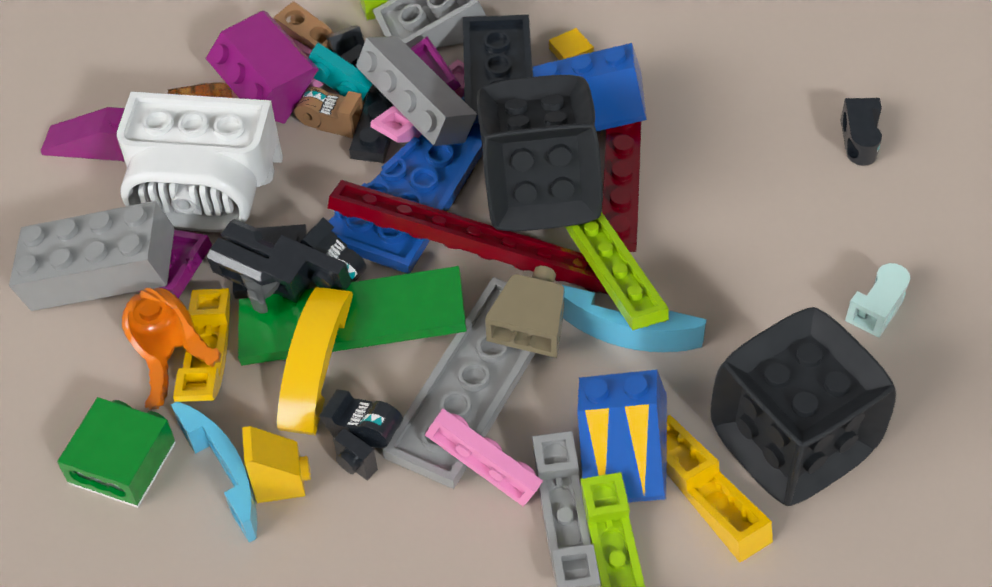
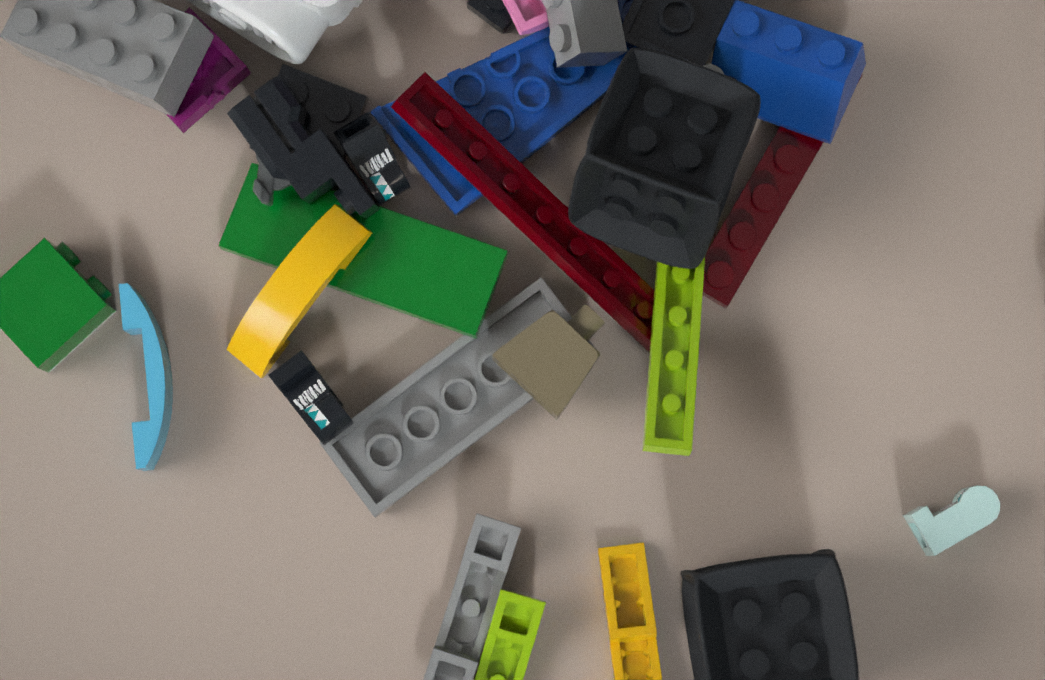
camera: 20 degrees right, 30 degrees up
orange hair [122,288,221,410] -> none
yellow slope [173,288,230,402] -> none
yellow slope [242,426,311,503] -> none
black plate [333,428,378,480] -> none
bright pink plate [425,409,543,506] -> none
medium azure slope [562,285,707,352] -> none
blue slope [577,370,667,503] -> none

